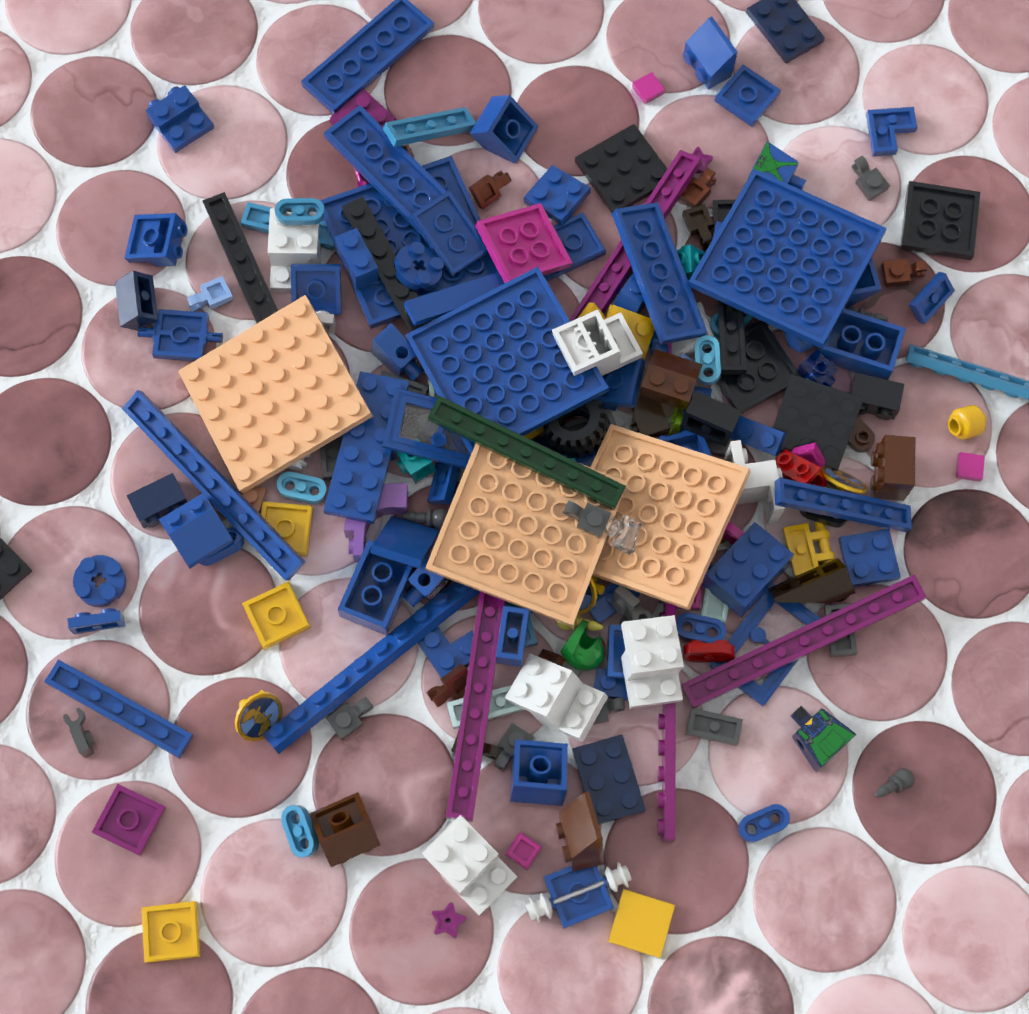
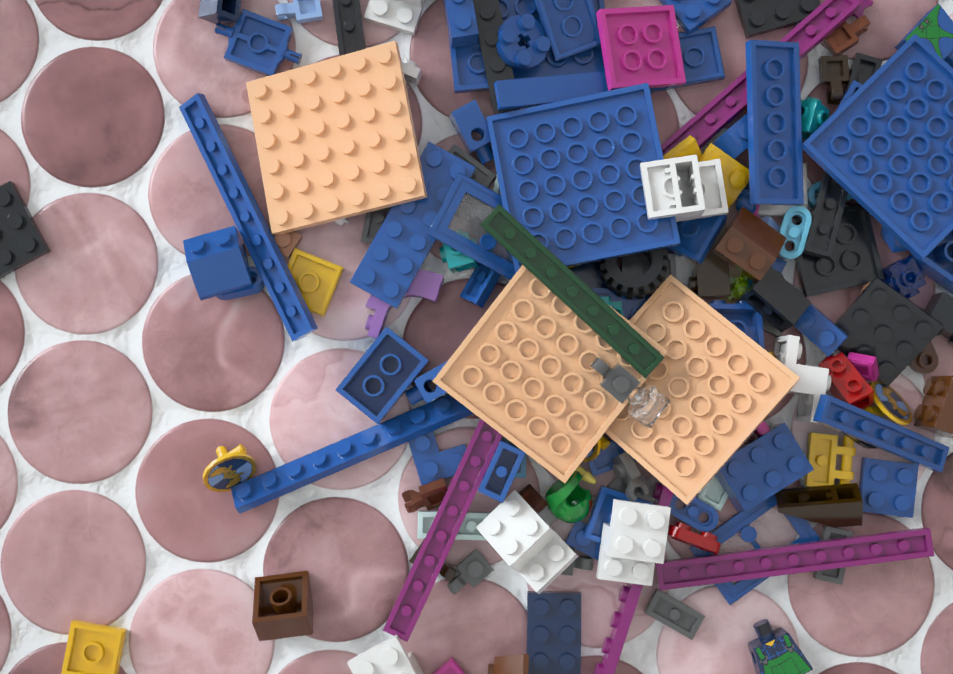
camera: 20 degrees right, 15 degrees up
blue plate [44,659,194,759] -> none
dark grey plate [63,708,95,758] -> none
blue plate [67,608,125,634] -> none
blue plate [73,555,127,607] -> none
magenta plate [92,784,166,856] -> none
dark blue brick [126,473,187,528] -> none
yellow tile [242,581,311,650] -> none
medium azure plate [277,472,327,504] -> none
dark azure plate [281,805,319,858] -> none
blue plate [290,264,342,315] -> none
dark grey plate [326,697,374,740] -> none
blue tile [370,516,440,568] -> none
dark grey bar [402,509,448,529] -> none
blue slope [510,739,568,806] -> none

